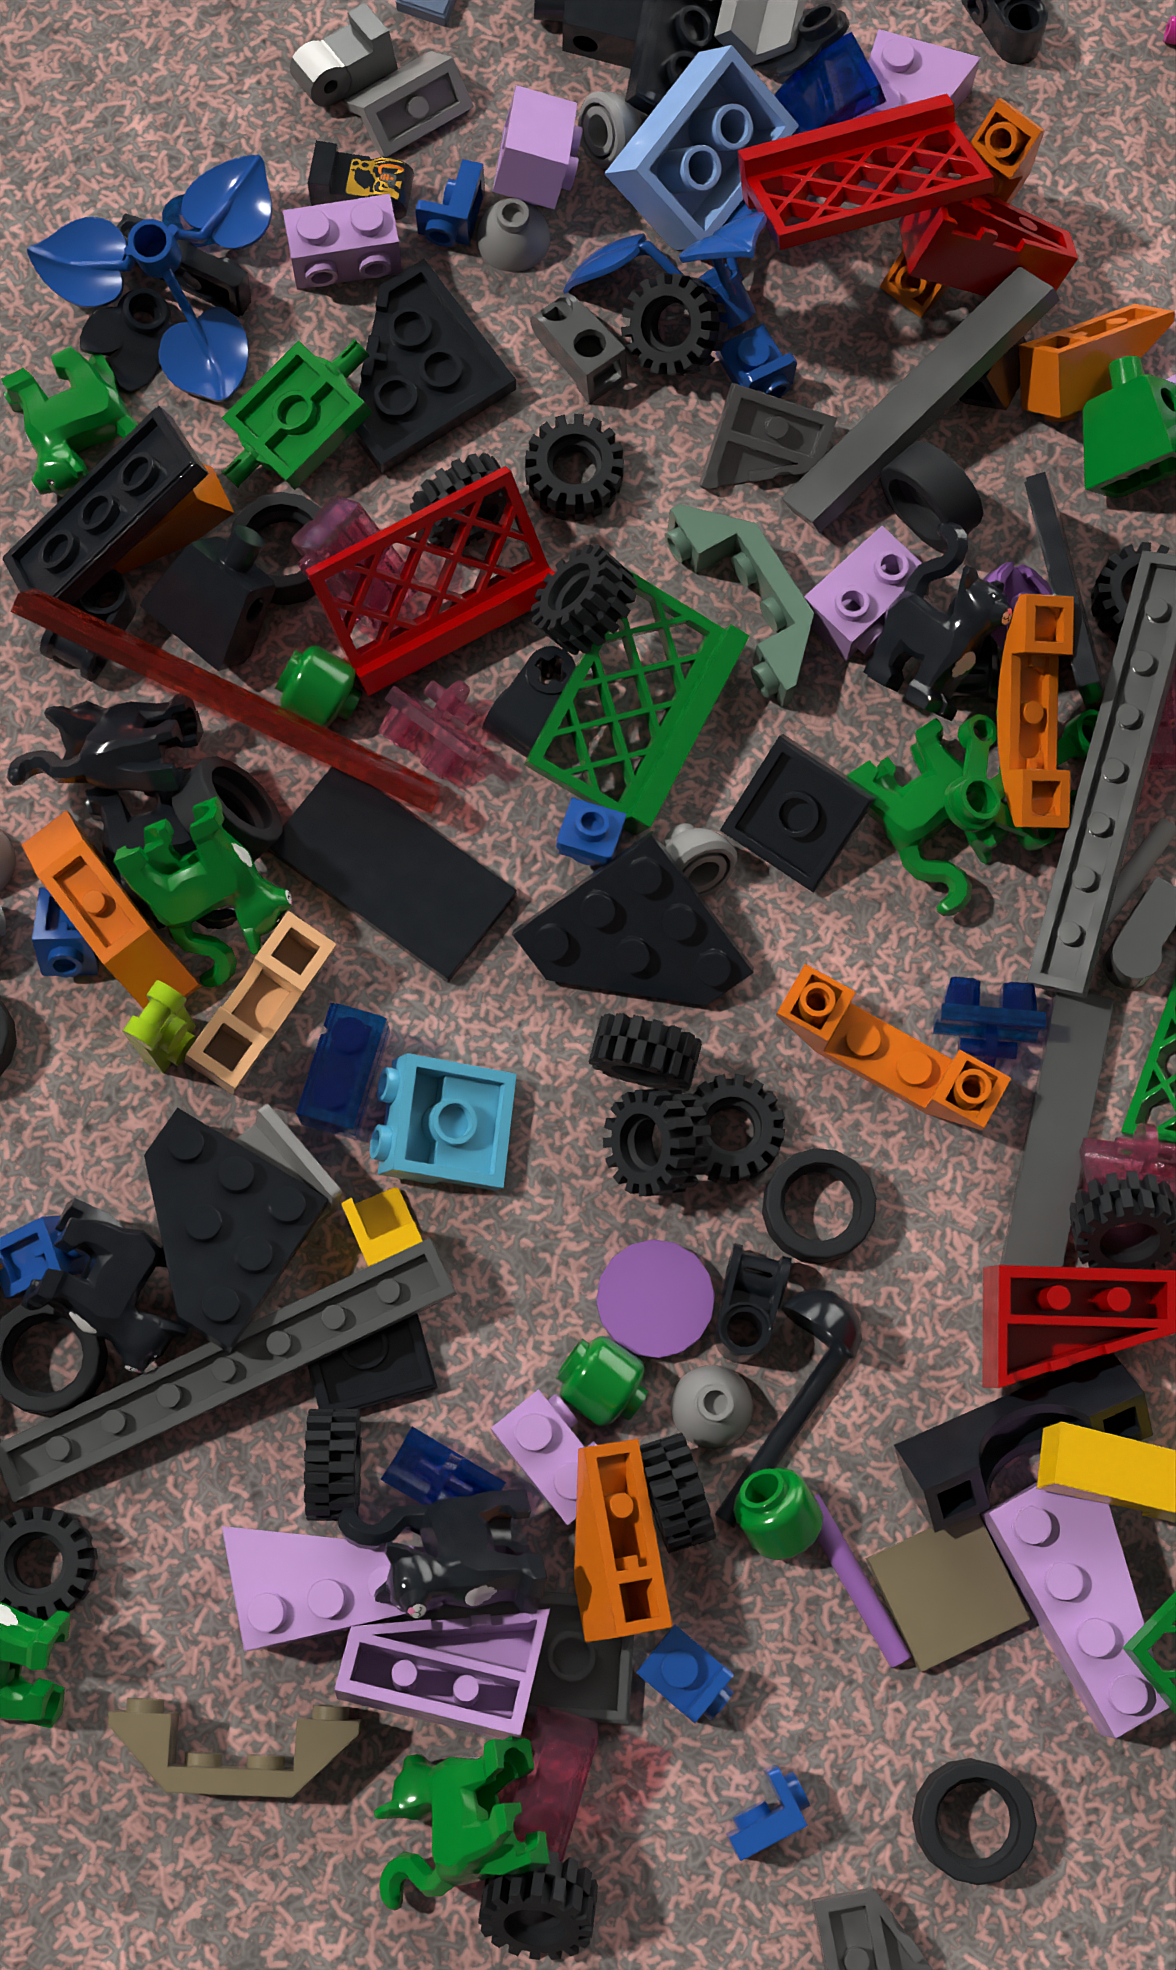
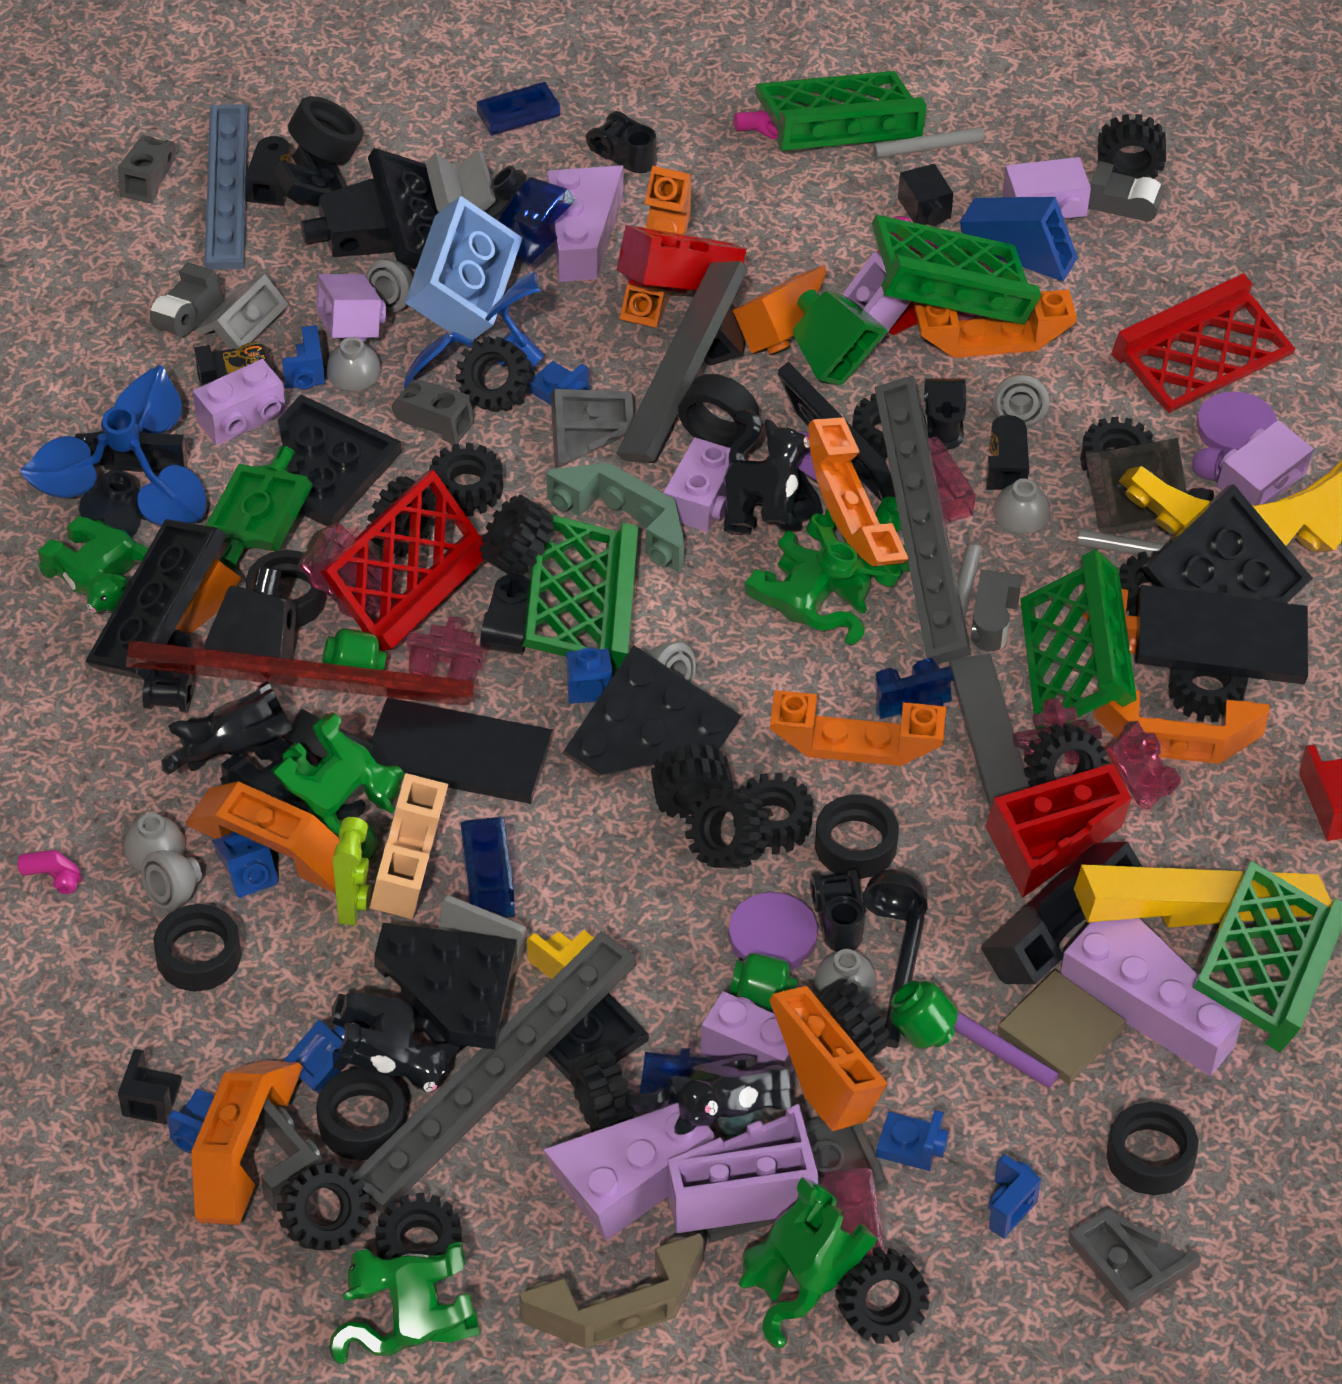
camera: 20 degrees left, 25 degrees down
medium azure plate [370,1053,517,1191] -> none
black tile [720,734,878,893] -> none
red fence [738,93,994,250] -> none

